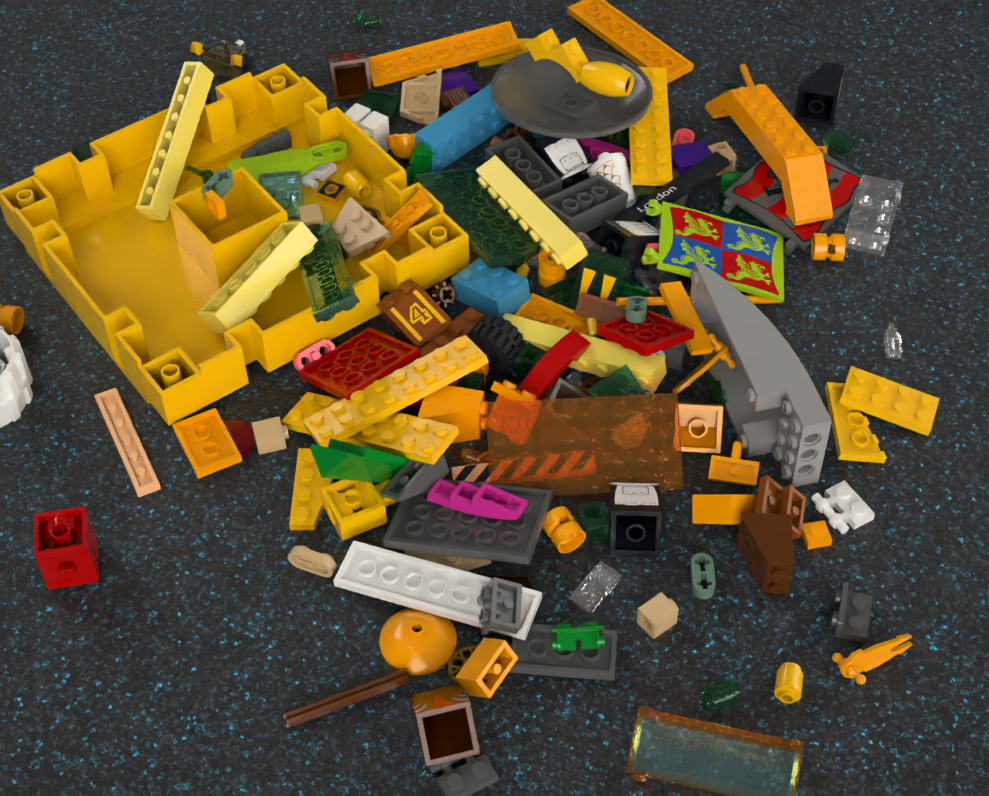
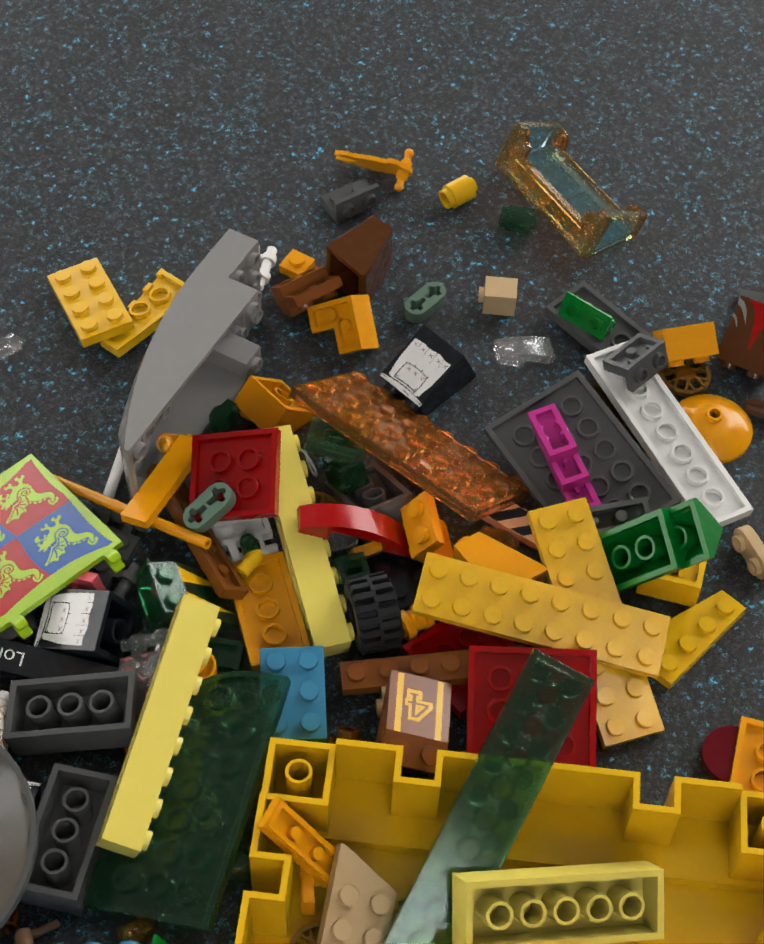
camera: 140 degrees left, 5 degrees up
tan brick [252,416,289,455] -> none
light orange wheel [543,506,586,554] -> none
clear green brick [576,501,609,543] -> none
light orange plate [708,441,760,487] -> none

